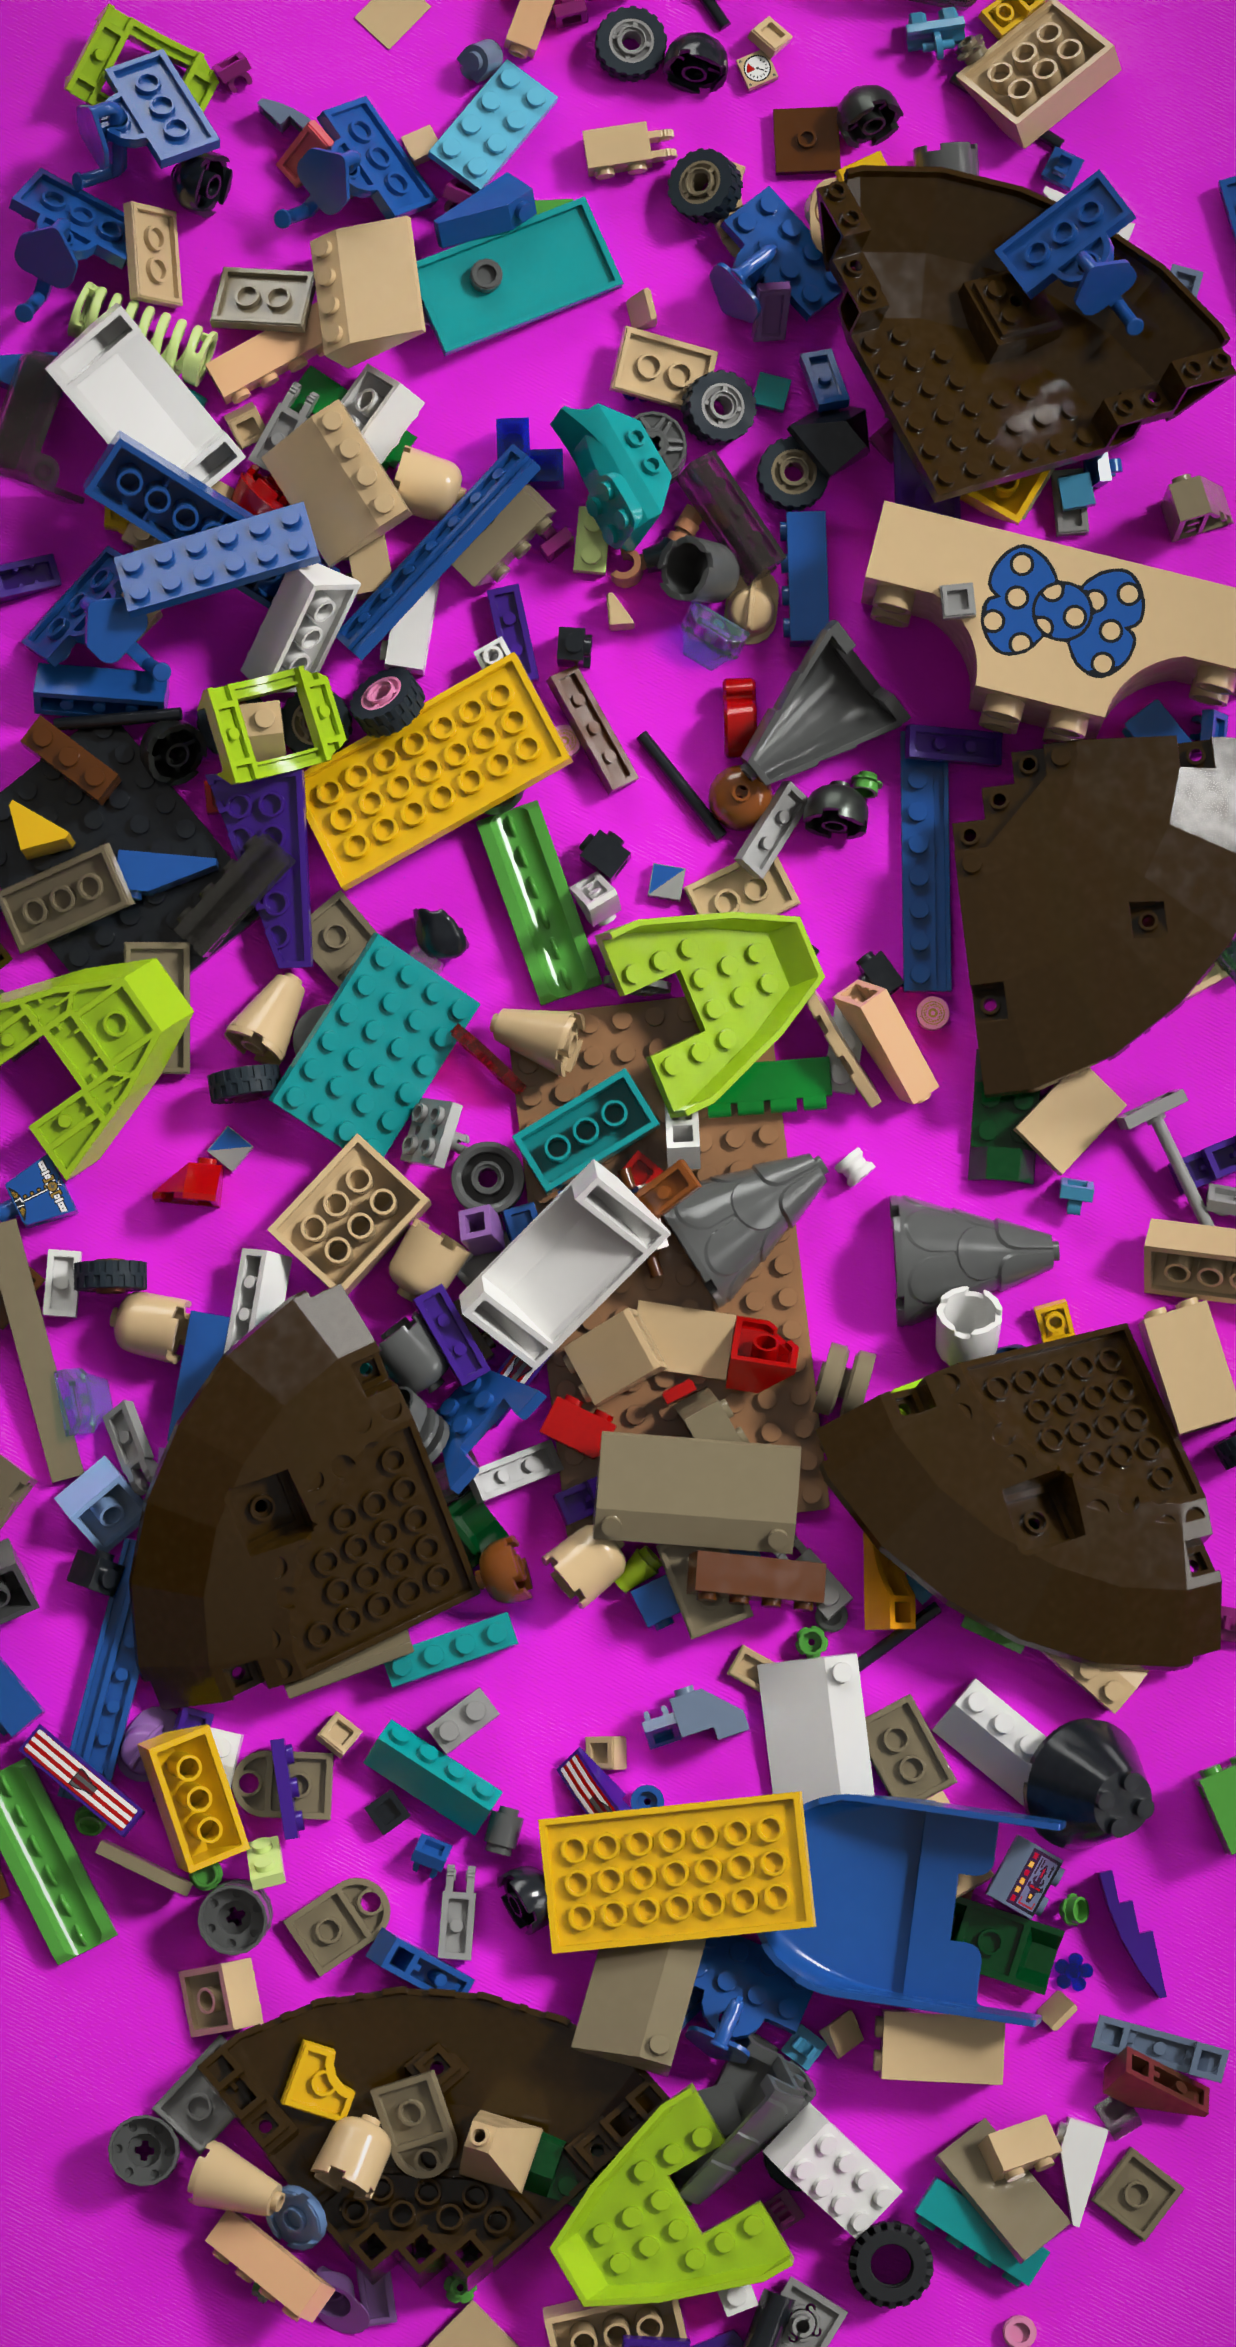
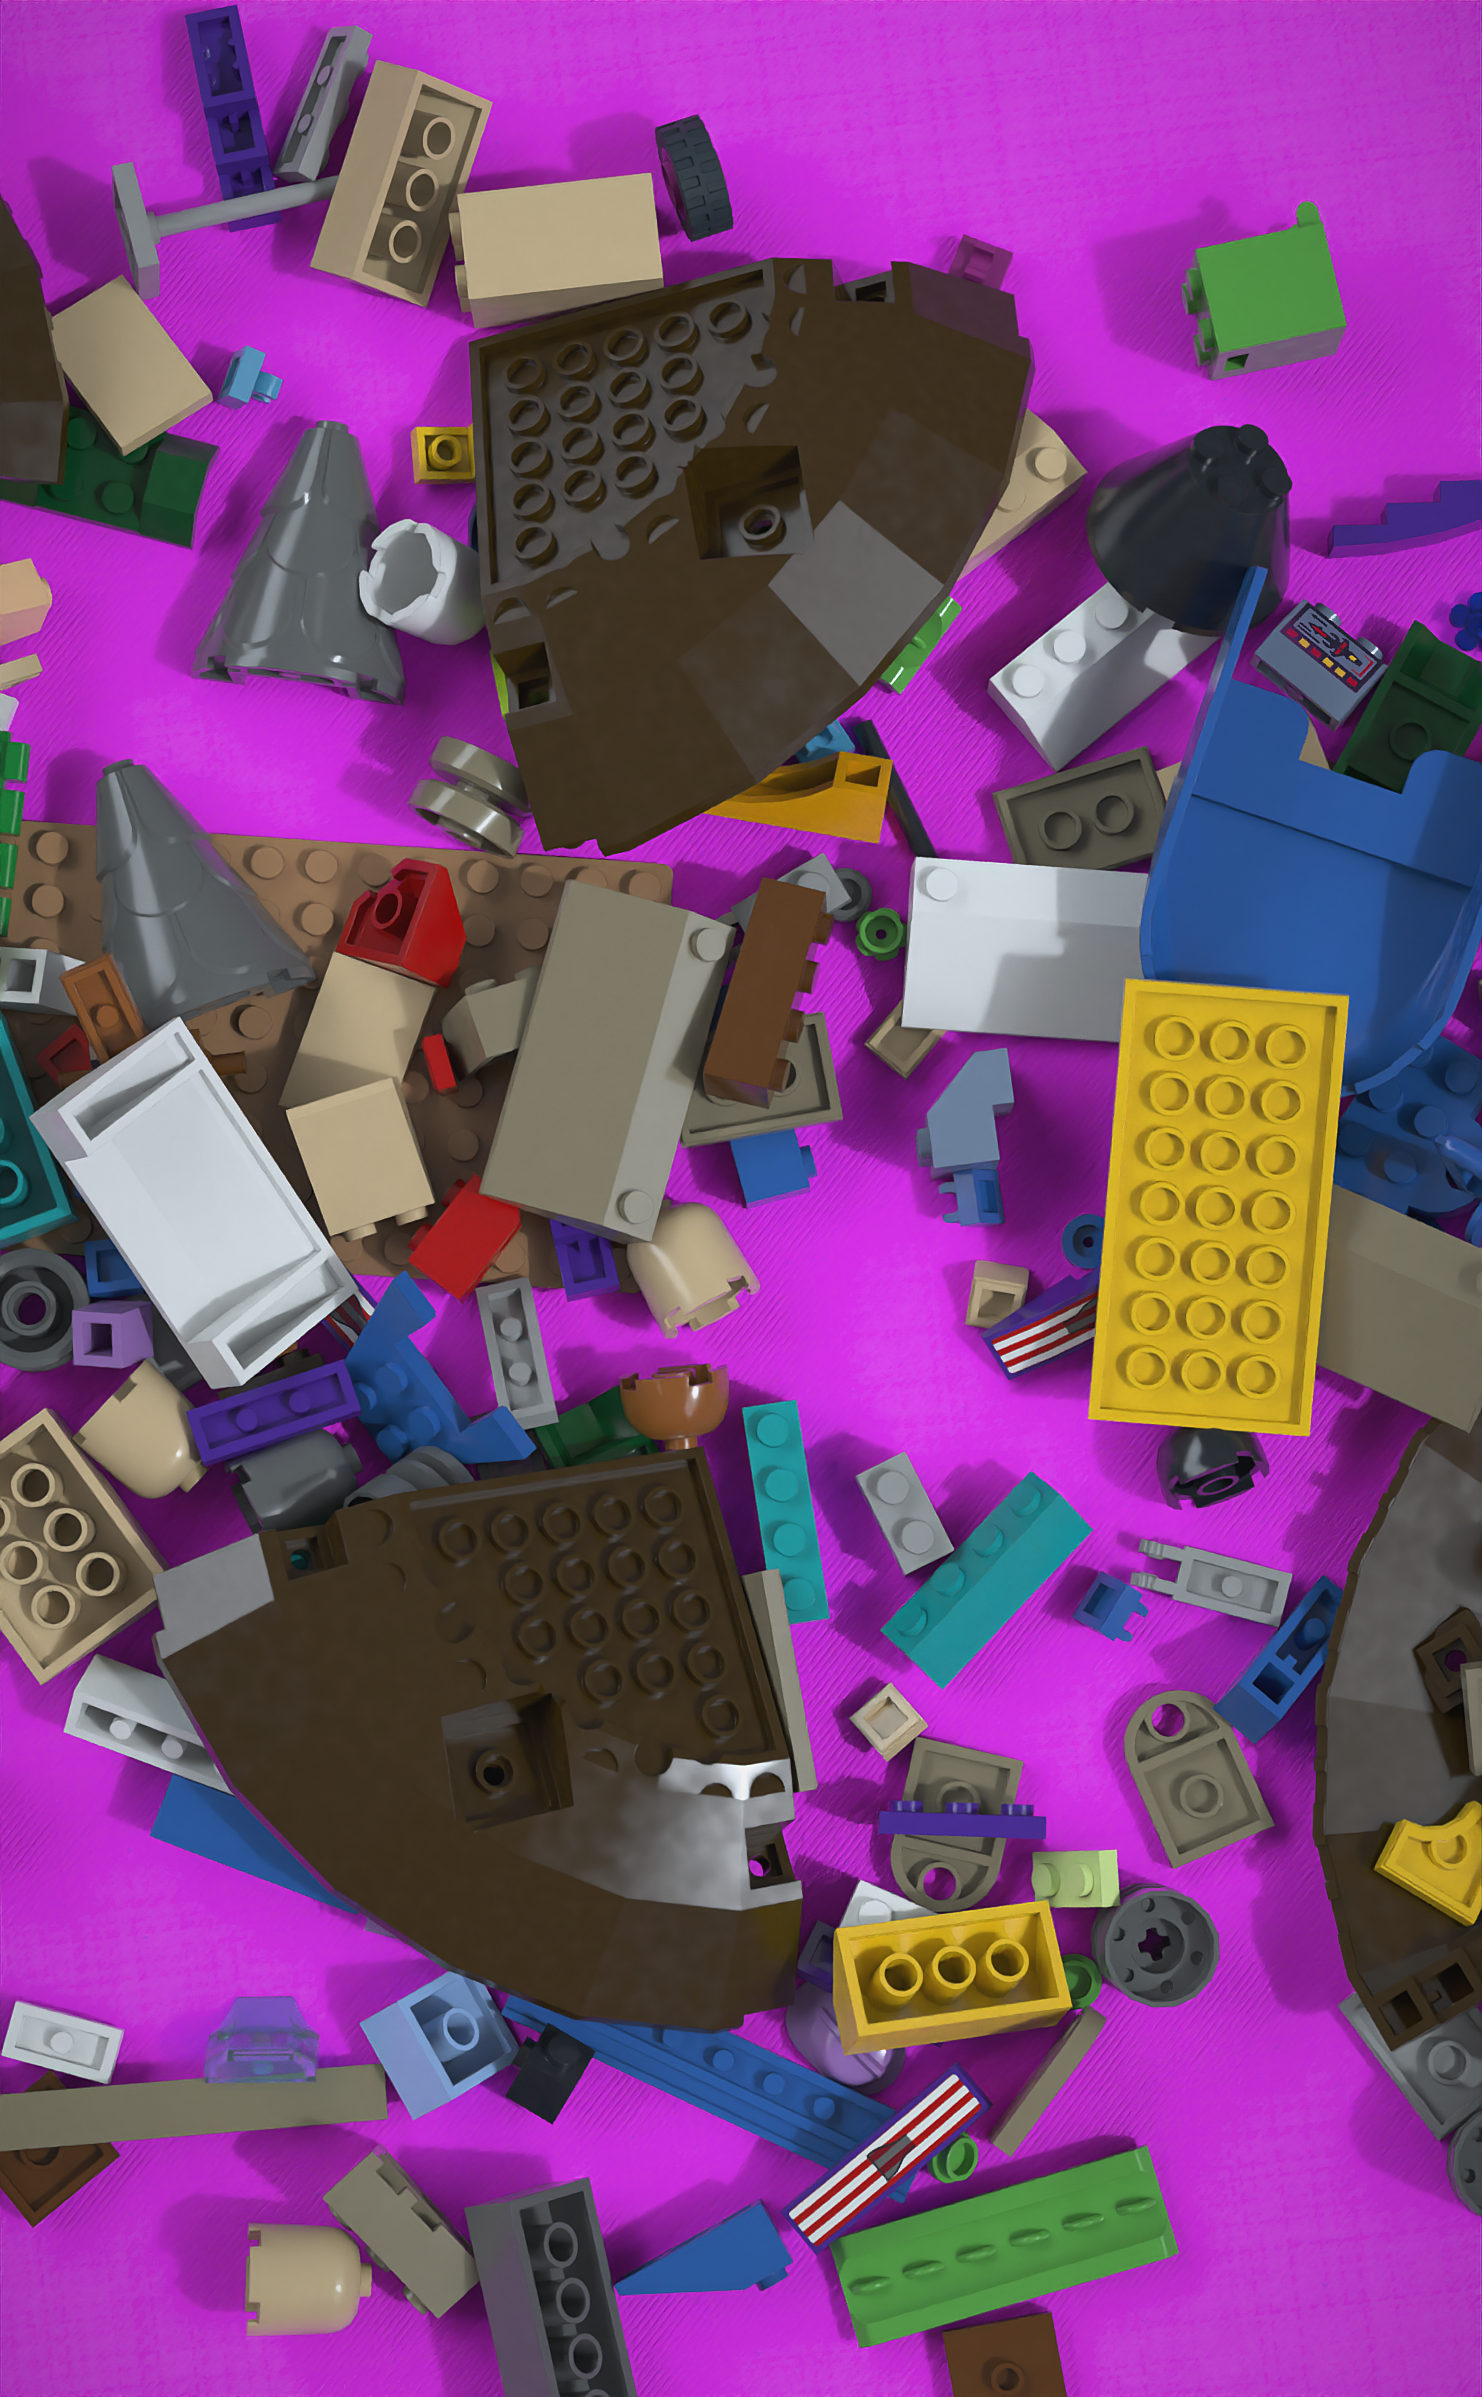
camera: 80 degrees left, 0 degrees up
black wheel [74,1258,147,1294] -> none
light grey hinge [102,1400,159,1496] -> none
tan cylinder [110,1291,192,1365] -> none
slope [178,1957,264,2038] -> none
black plate [364,1789,411,1835] -> none
dark grey brick [484,1805,524,1857] -> none
lime cone [615,1545,663,1593] -> none
white wheel [834,1147,876,1188] -> none
bright green plate [1059,1893,1089,1926] -> none

